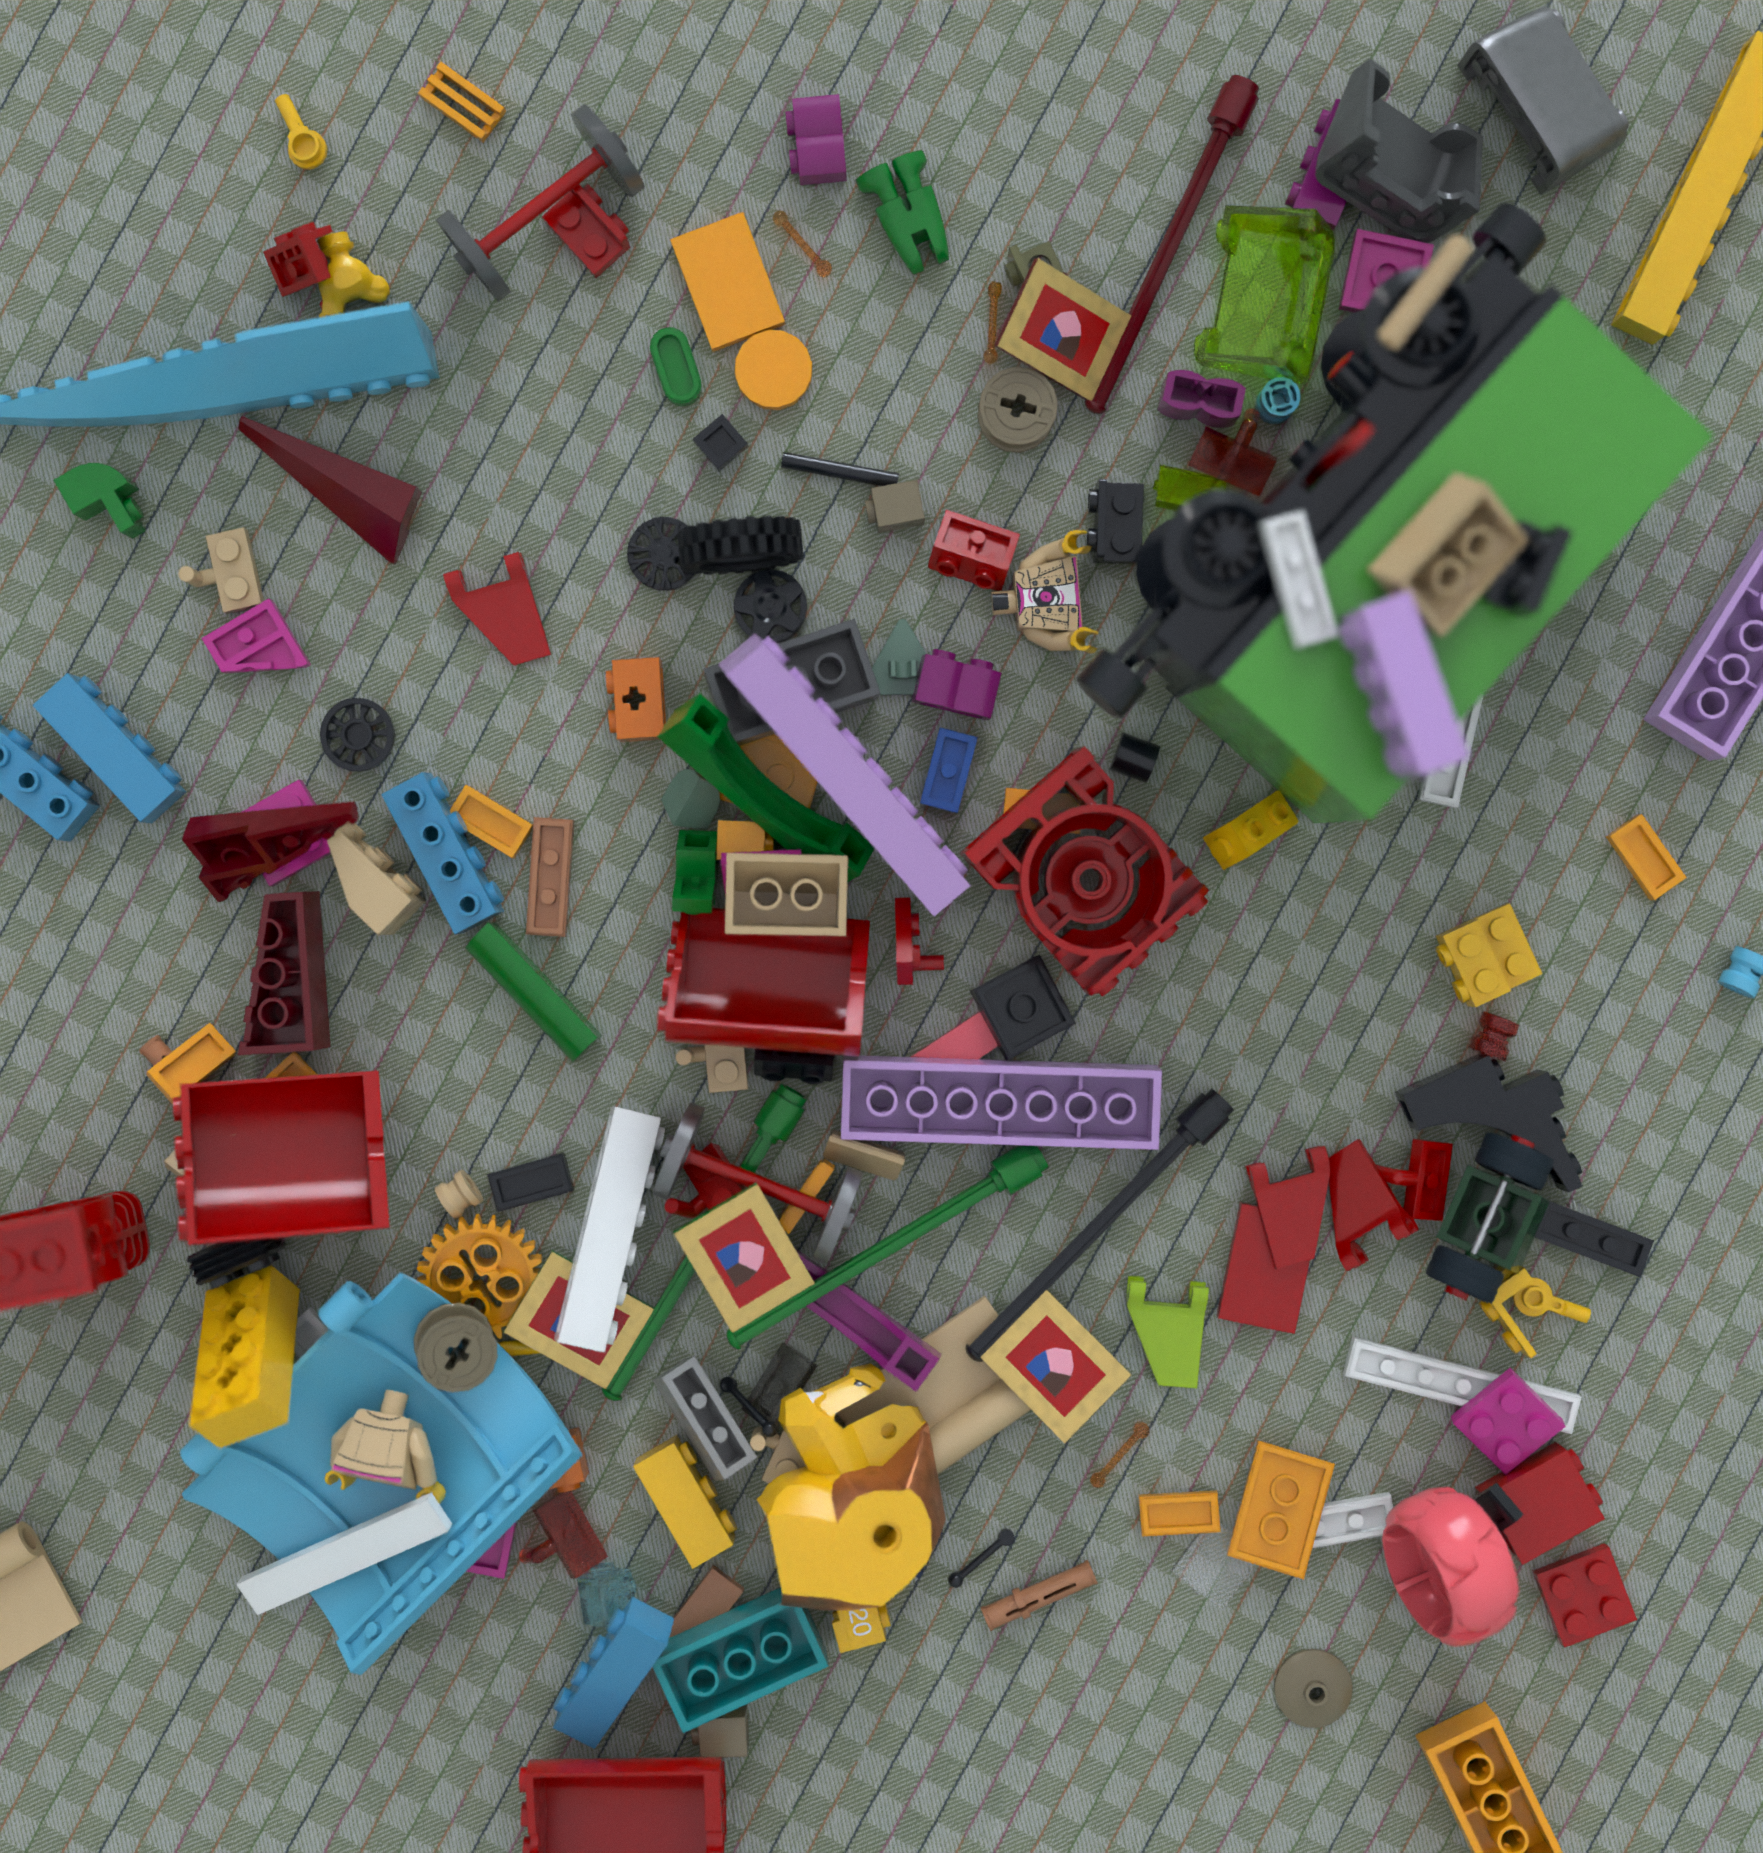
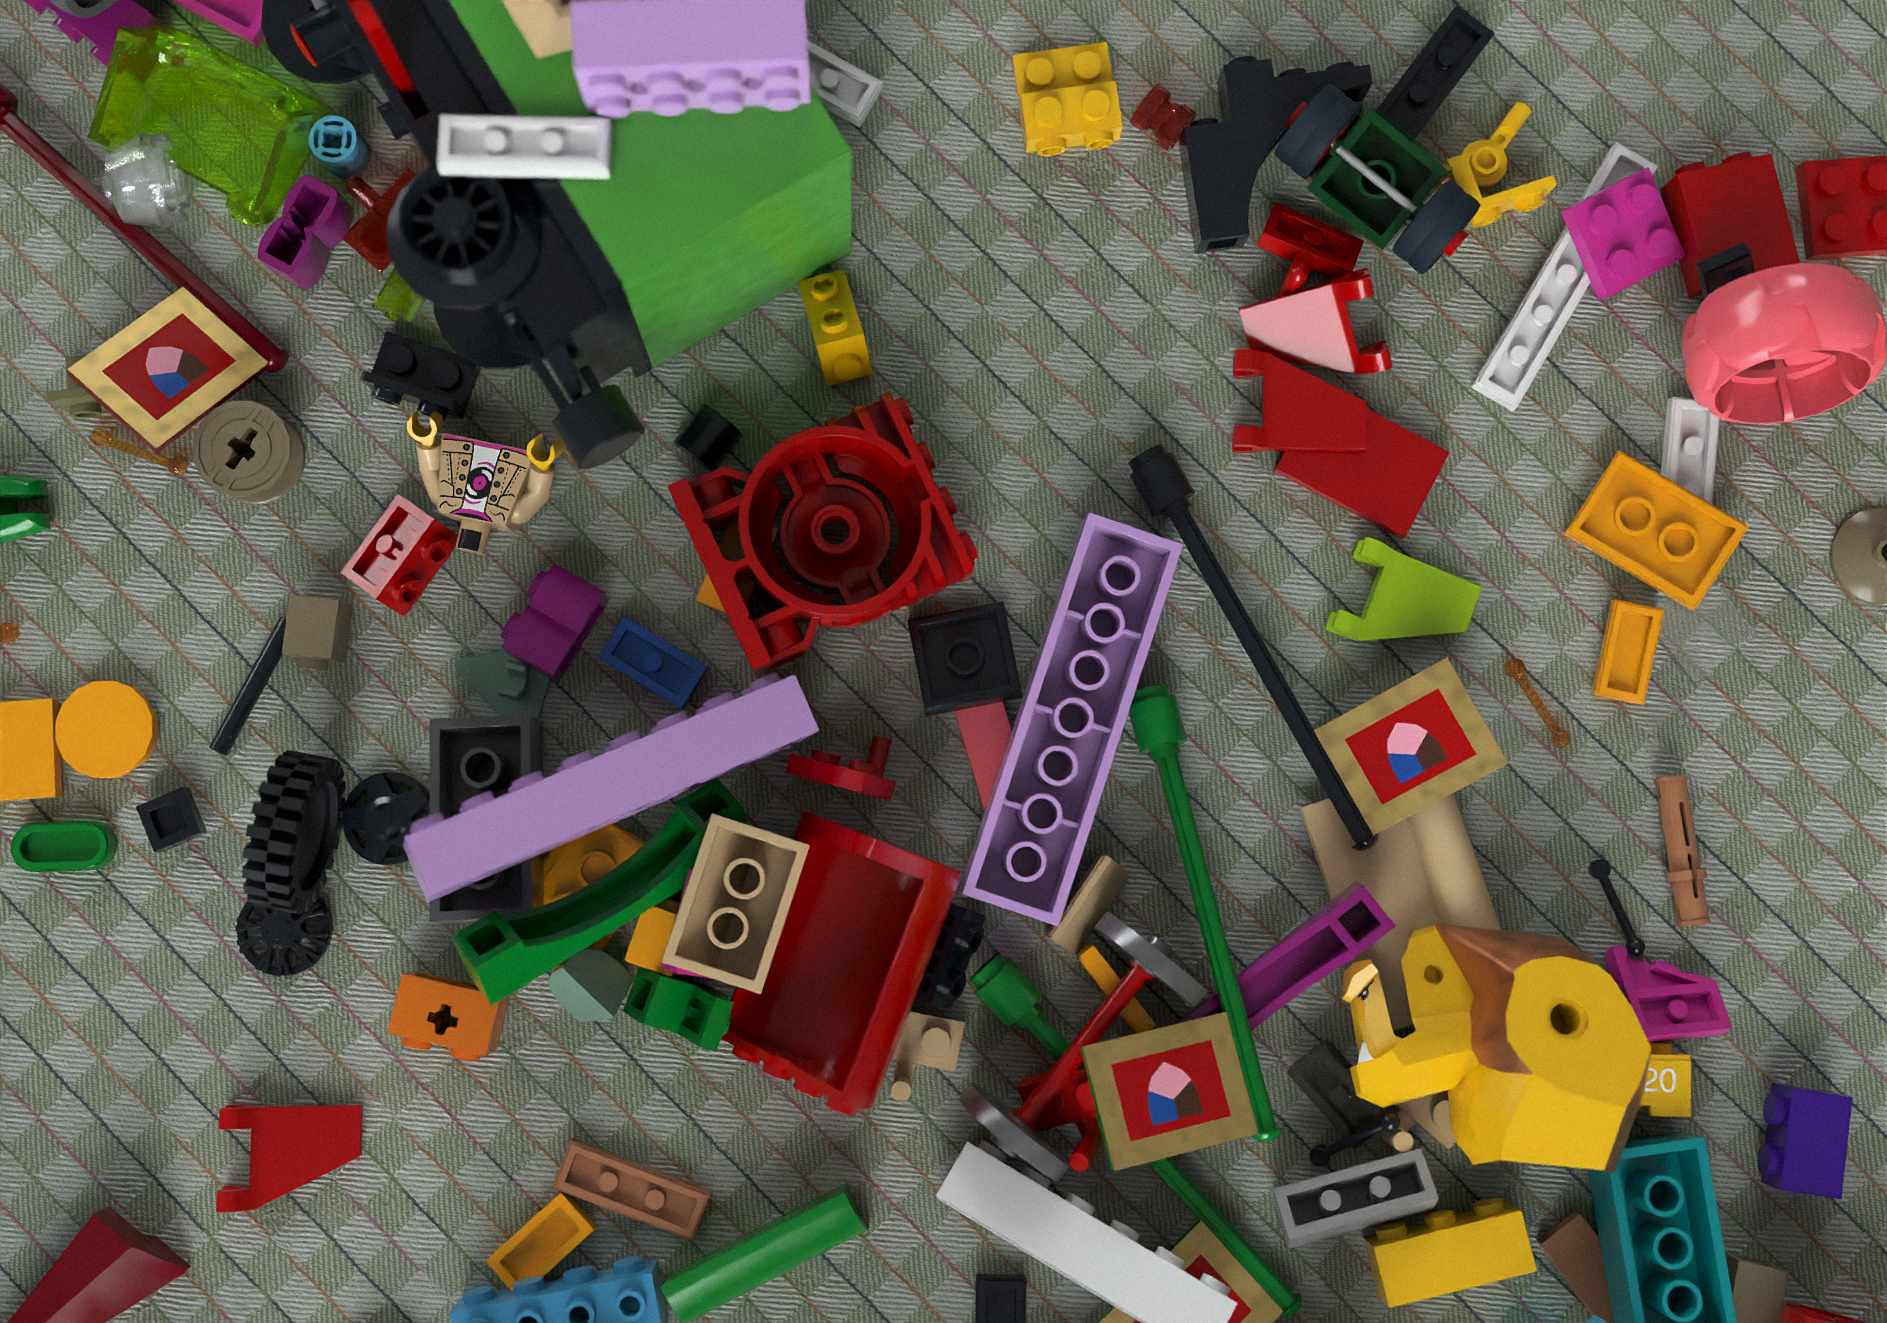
camera: 80 degrees left, 5 degrees down
none -> clear cone [102,131,190,230]
none -> dark pink wing [1604,946,1732,1043]
none -> dark purple piece [1757,1083,1853,1199]

